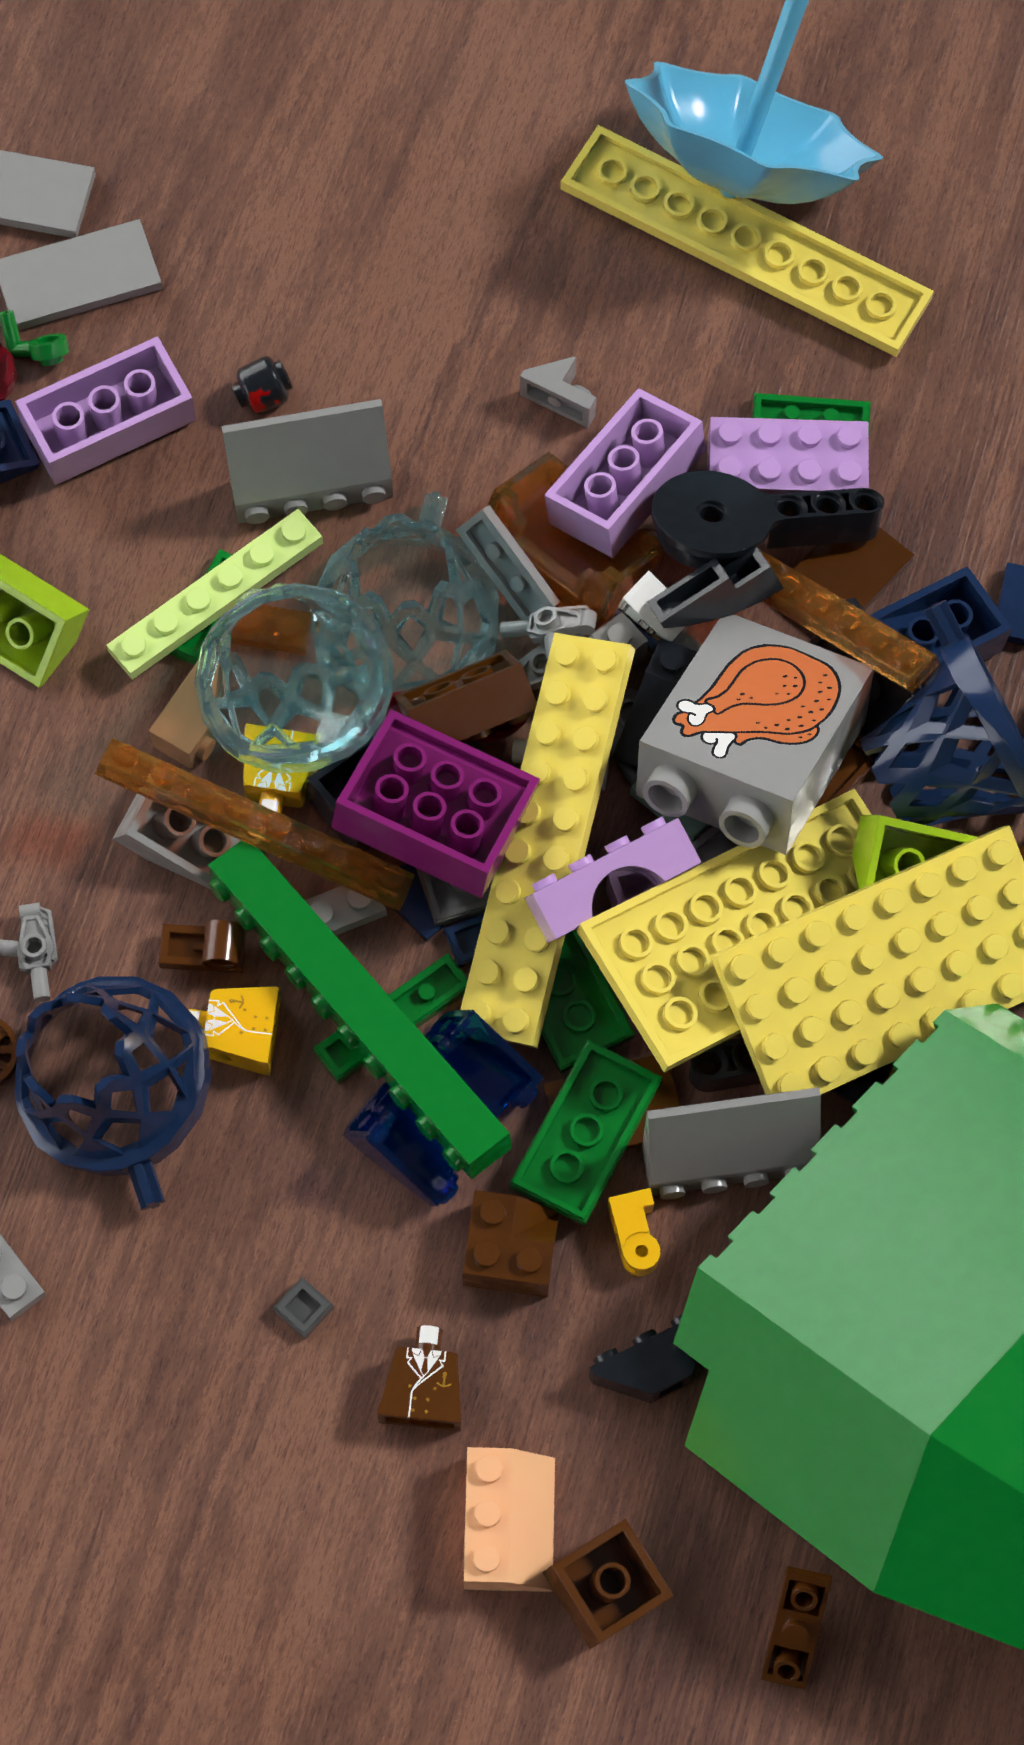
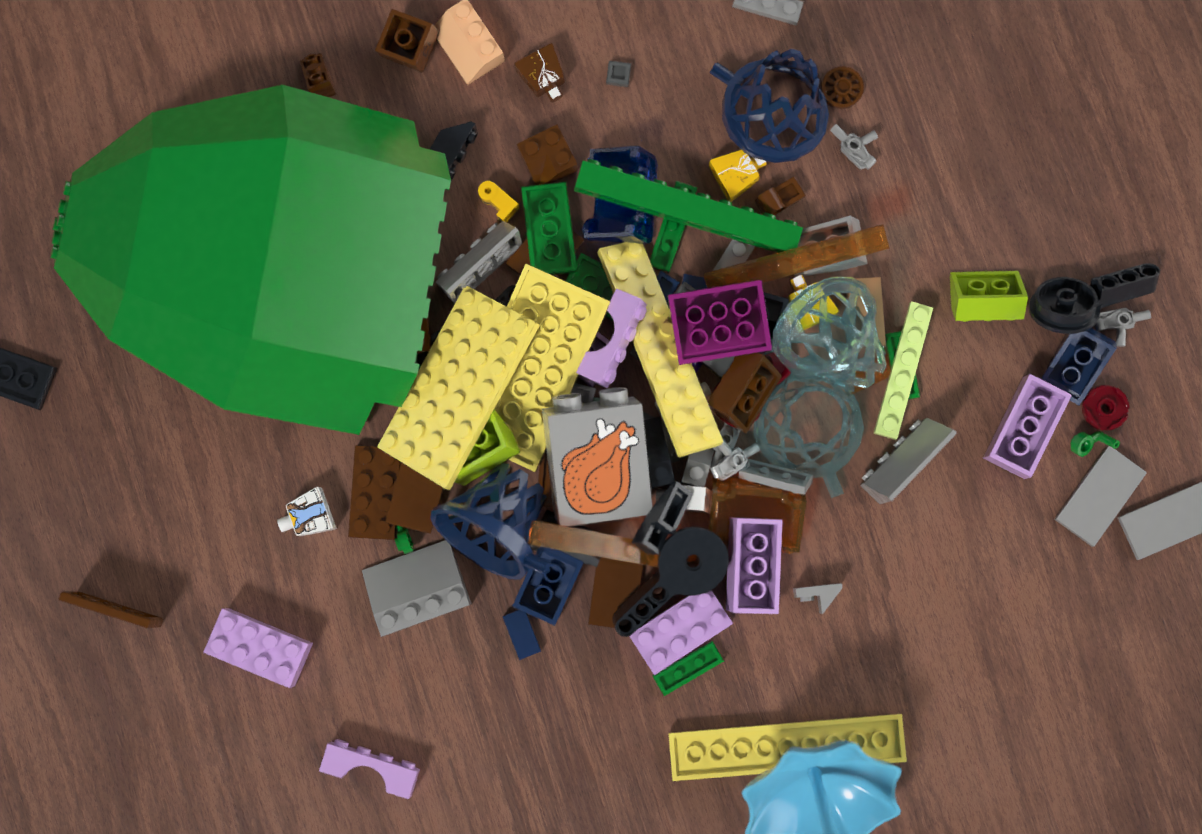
camera: 150 degrees right, 15 degrees up
black head [232,356,293,414] -> none

